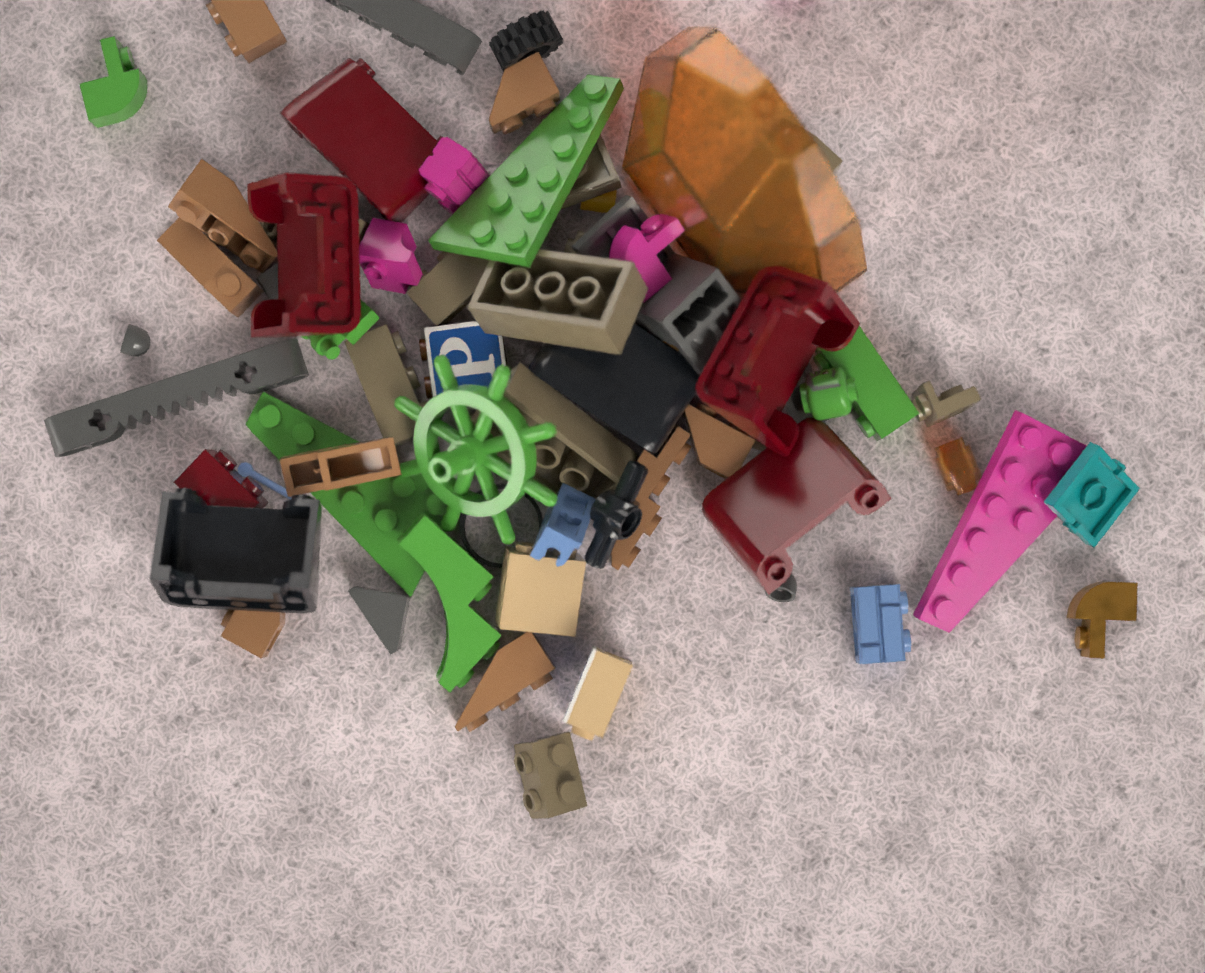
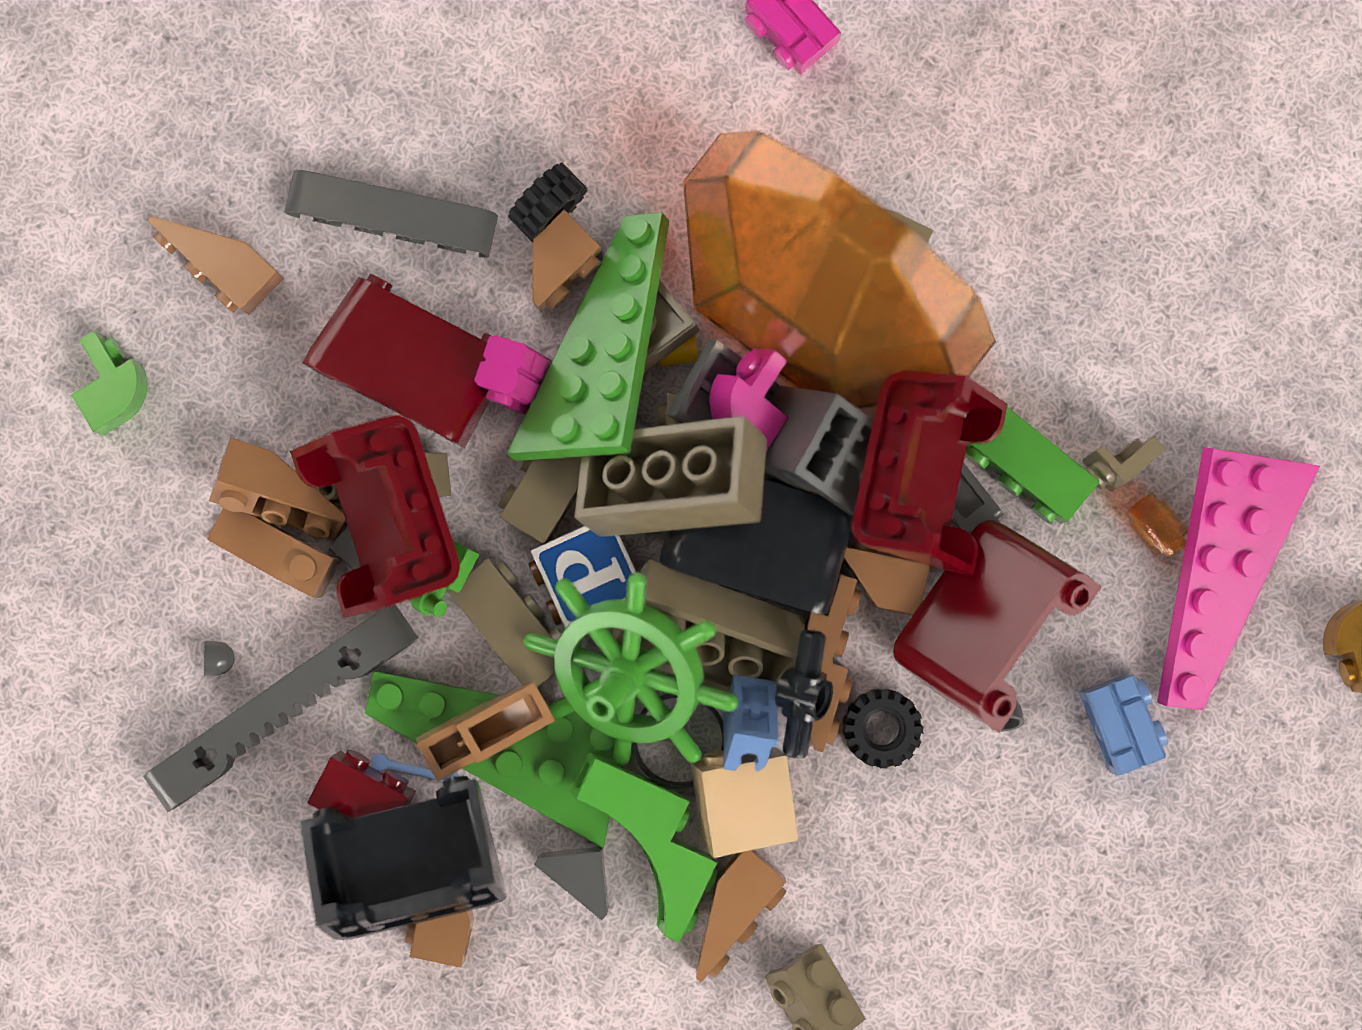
camera: 15 degrees left, 0 degrees up
dark pink brick [359,218,423,294] -> none
tan piece [563,646,633,741] -> none
bright green head [800,367,859,421] -> none
teal plate [1044,442,1140,548] -> none
none -> black tyre [843,689,924,769]

